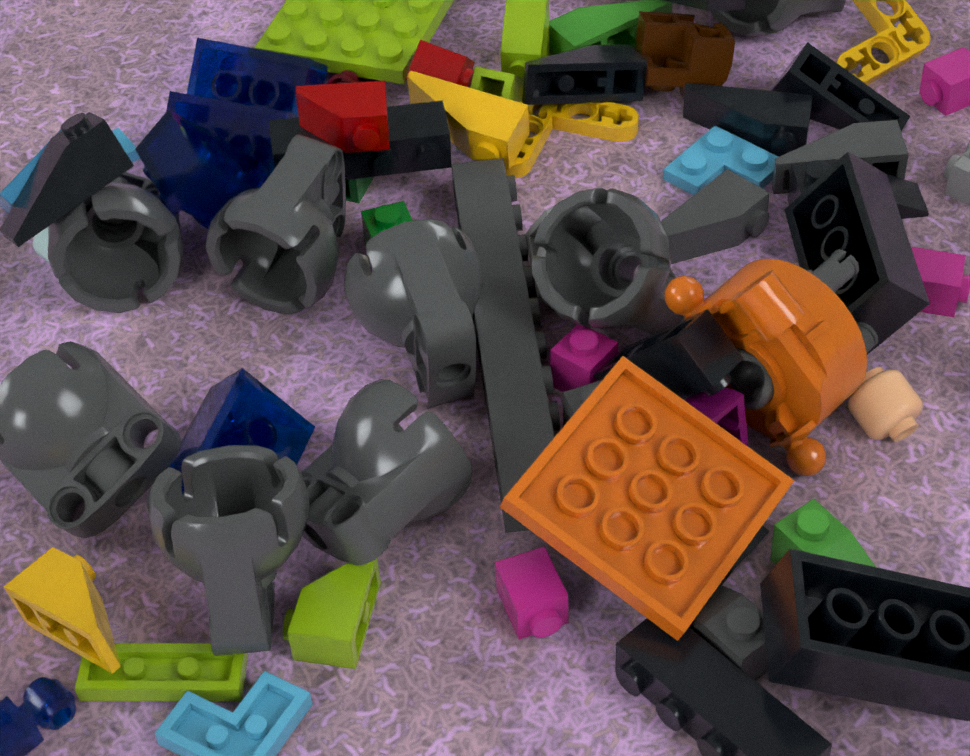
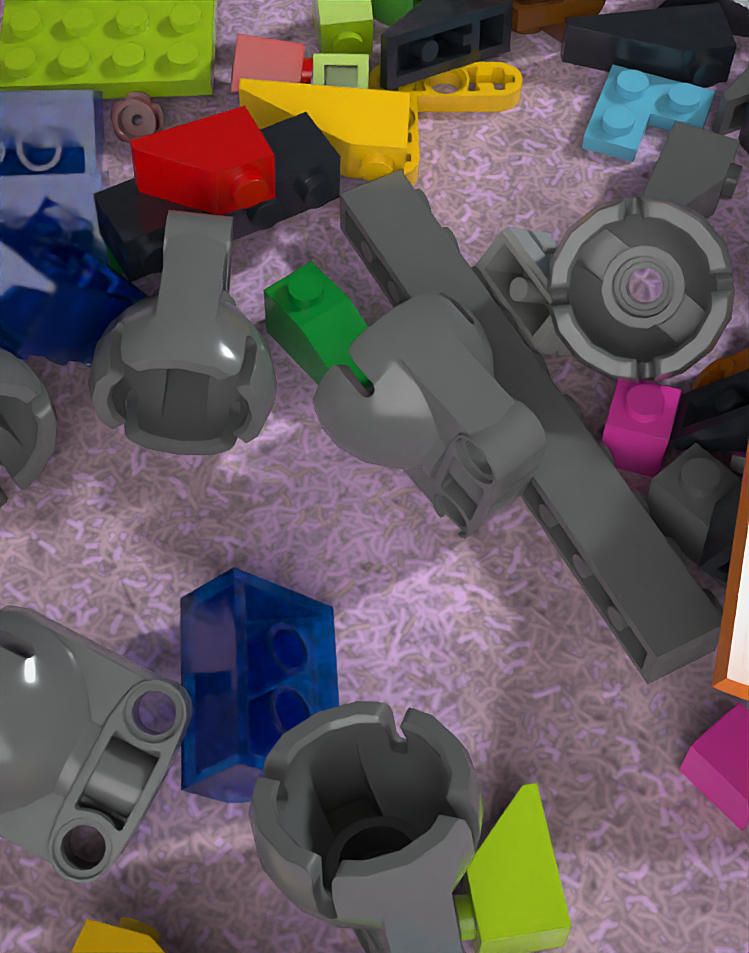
camera: 25 degrees left, 10 degrees up
dark grey piece [301,379,473,566] -> none

